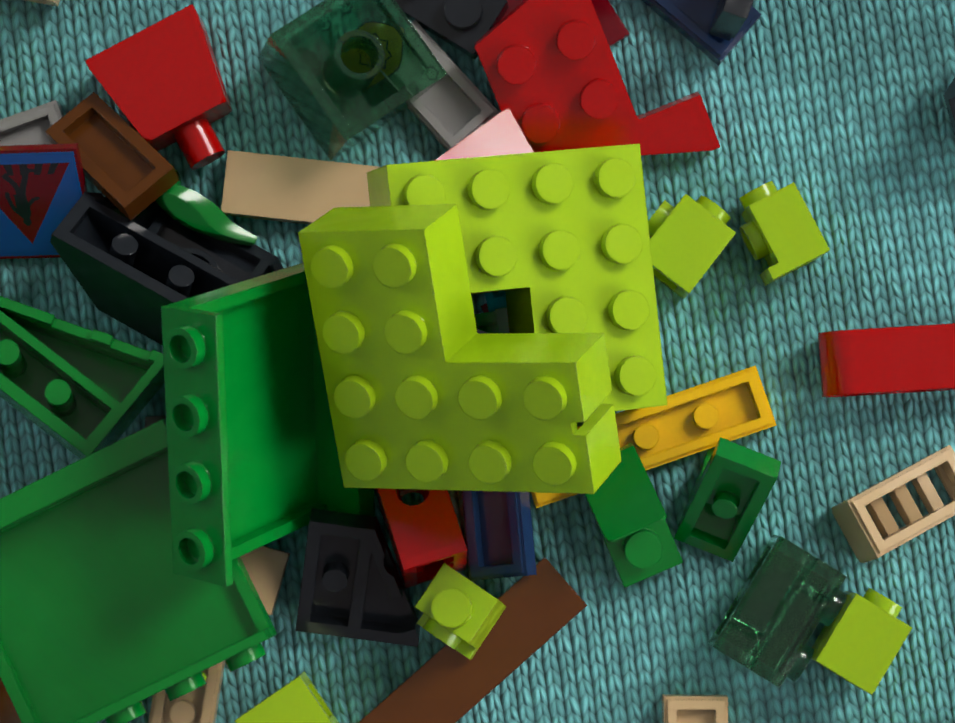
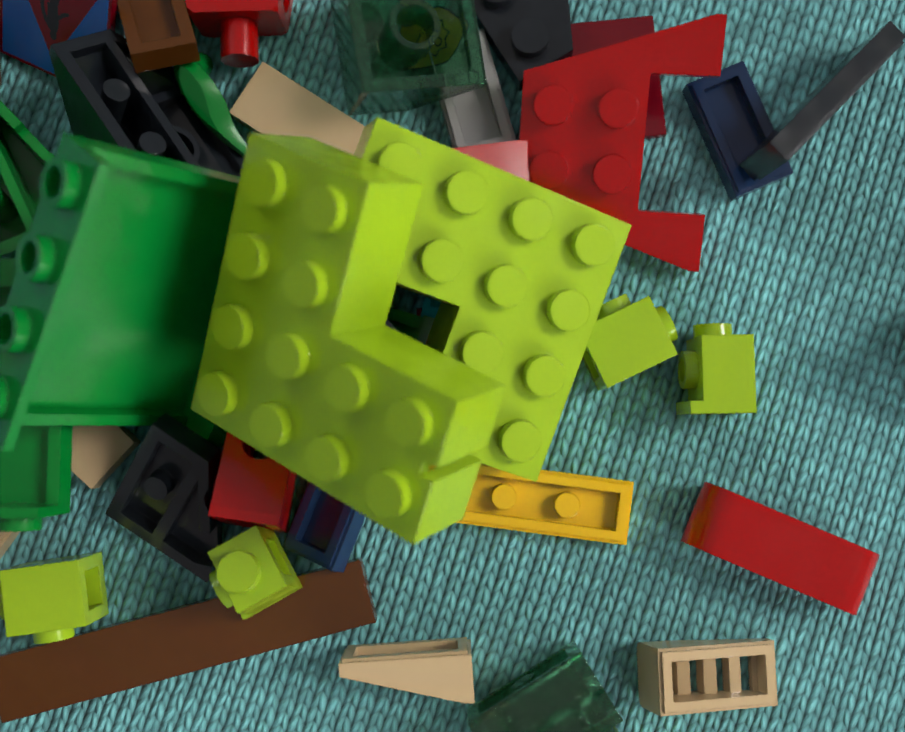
camera: 30 degrees right, 0 degrees up
green slope [584,443,683,588] -> none
green slope [674,437,781,562] -> none
none -> tan slope [338,637,475,704]

